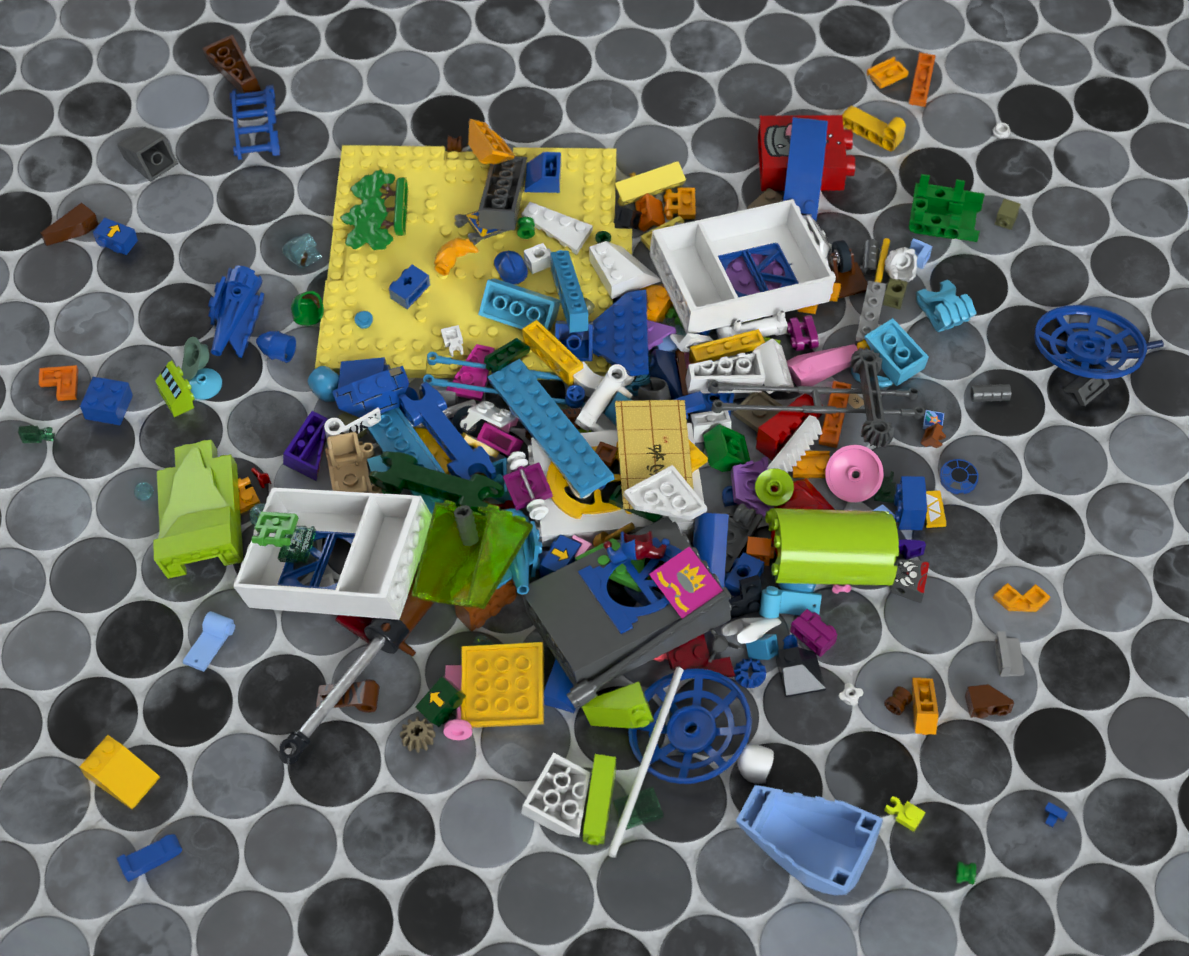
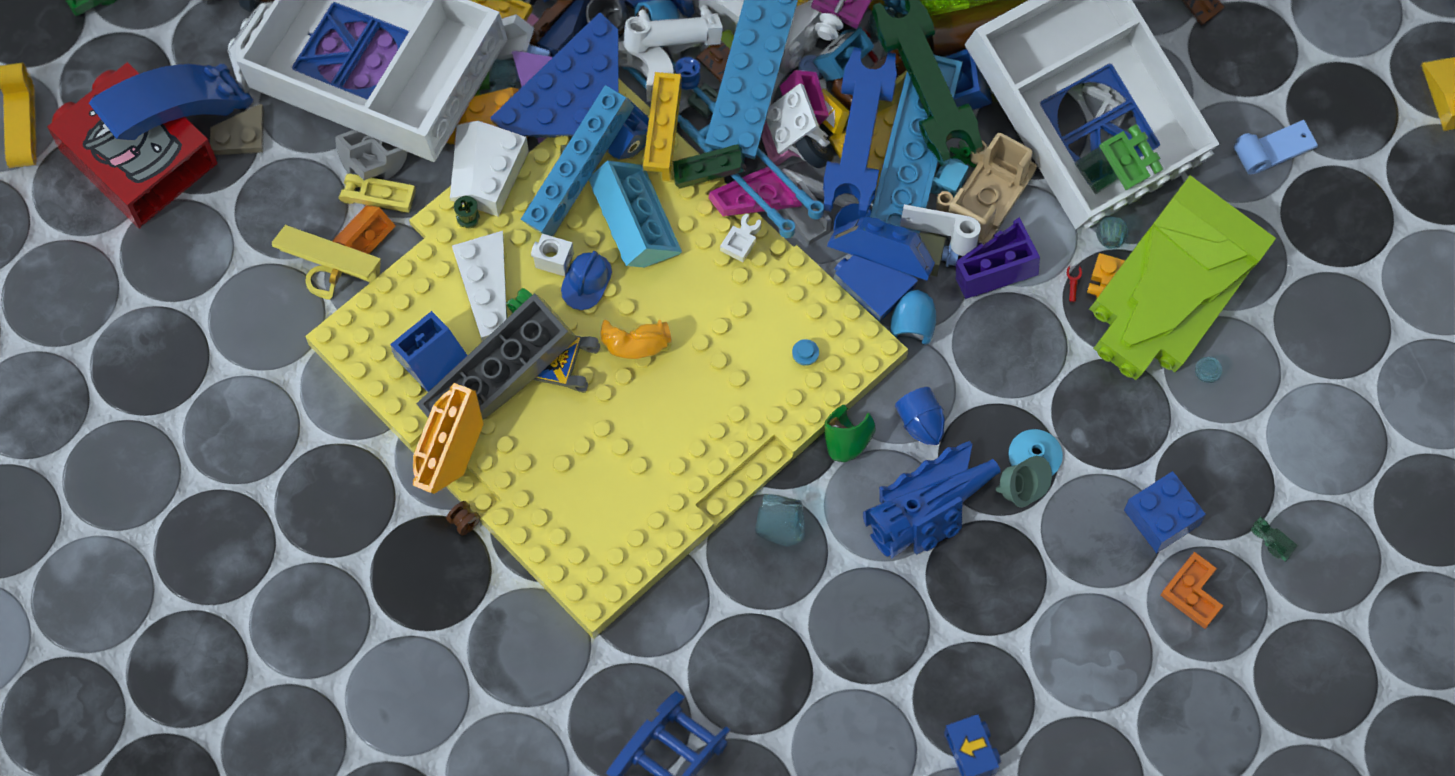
camera: 135 degrees left, 10 degrees up
lime slope [155,361,195,417] -> none
green plant [340,169,408,250] -> none
blue brick [389,264,430,309] -> none
black brick [613,206,642,229] -> none
light orange plate [664,188,696,220] -> none

